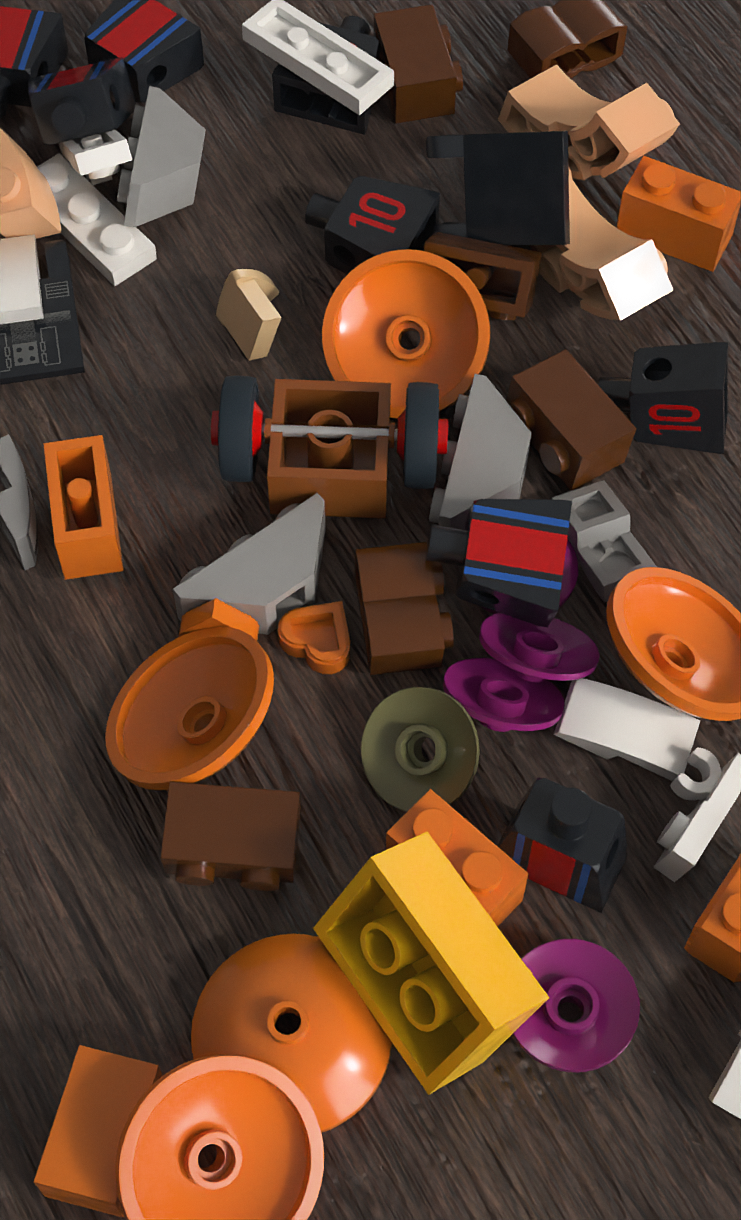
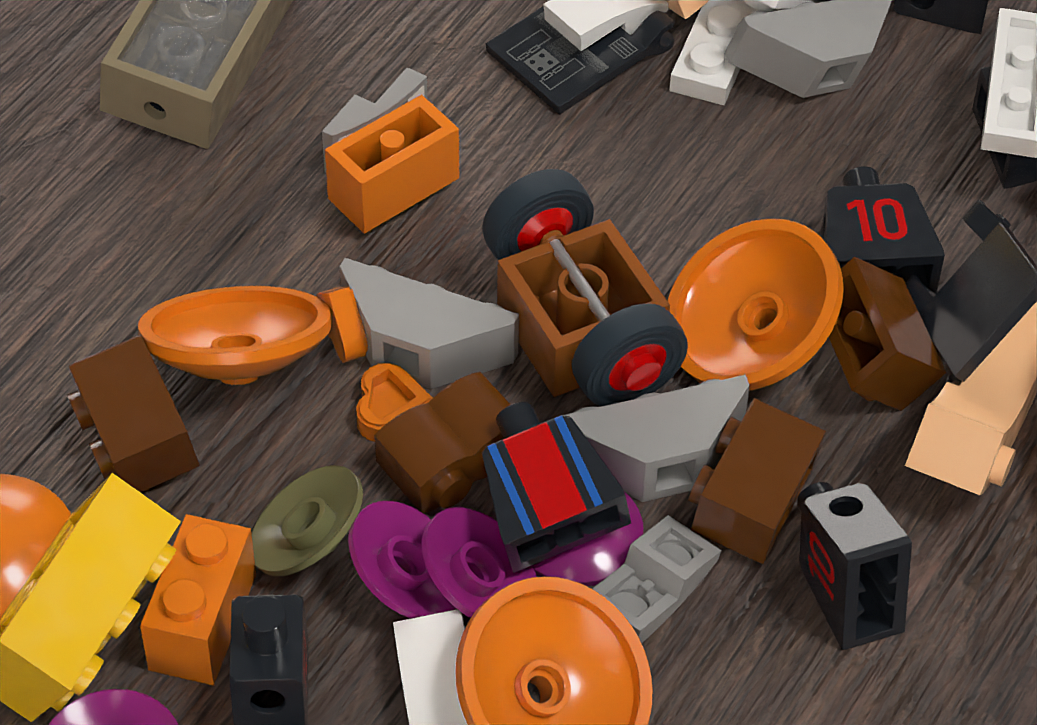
camera: 60 degrees right, 10 degrees down
tan tile [216,269,282,361] -> none

